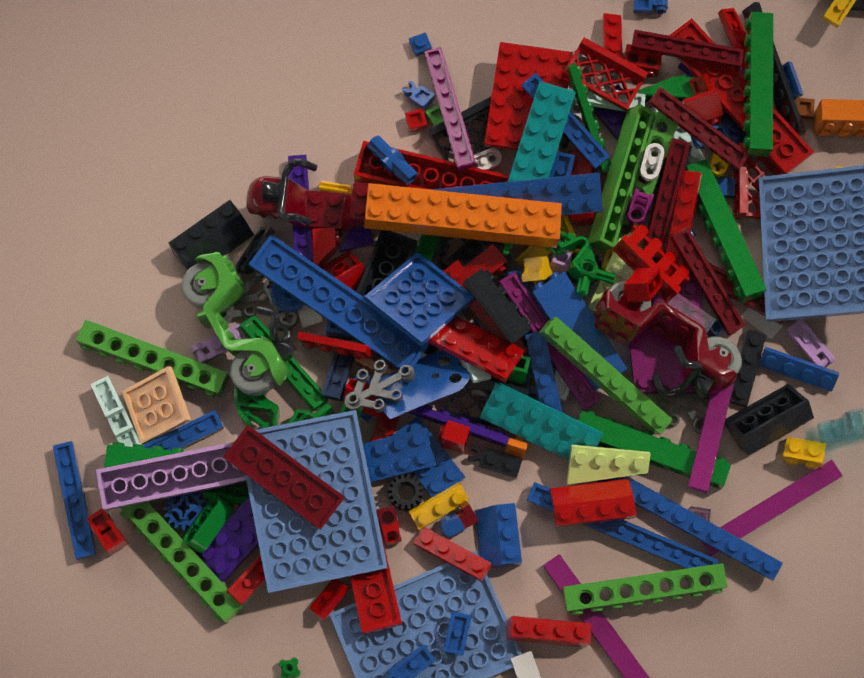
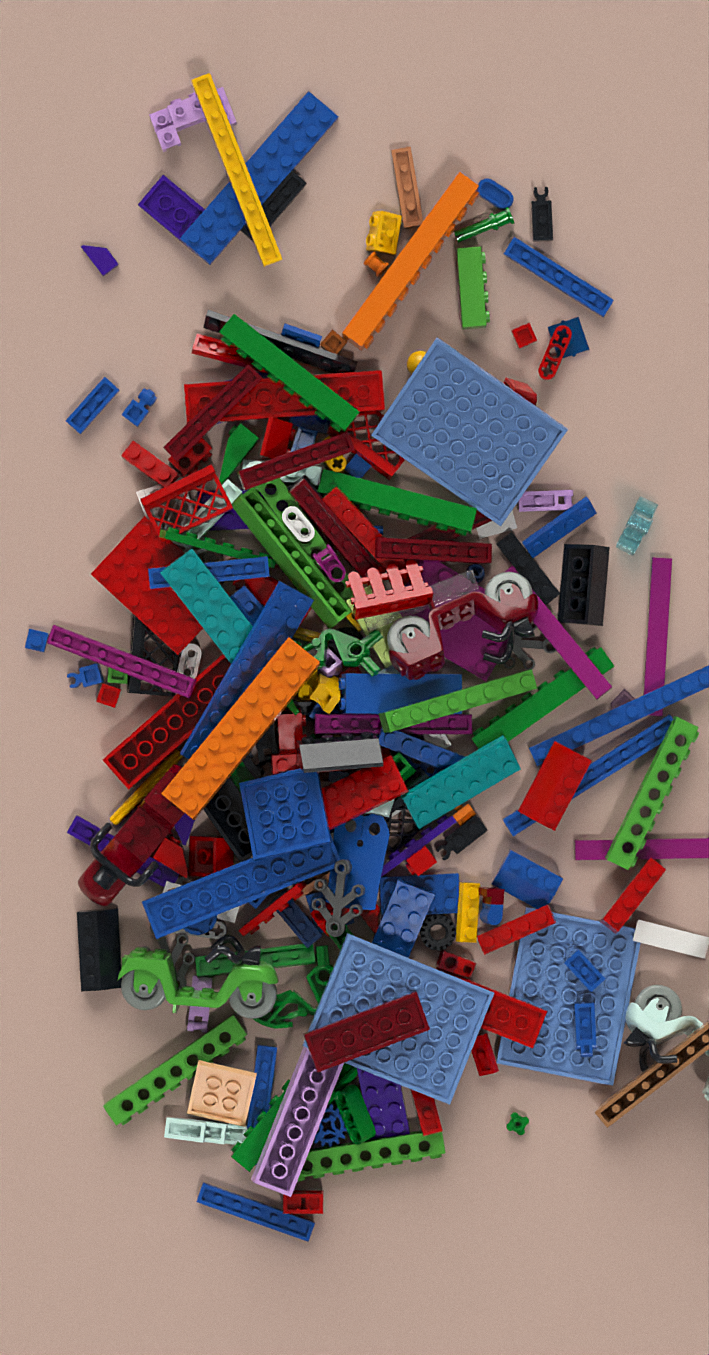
camera: 60 degrees left, 15 degrees up
black plate [235,227,275,274] -> none
blue piece [367,135,418,186] -> none
yellowish green wing [566,445,651,485] -> none
red brick [623,267,663,302] -> none
red plate [689,73,713,96] -> none
yellow bracket [783,437,826,469] -> none

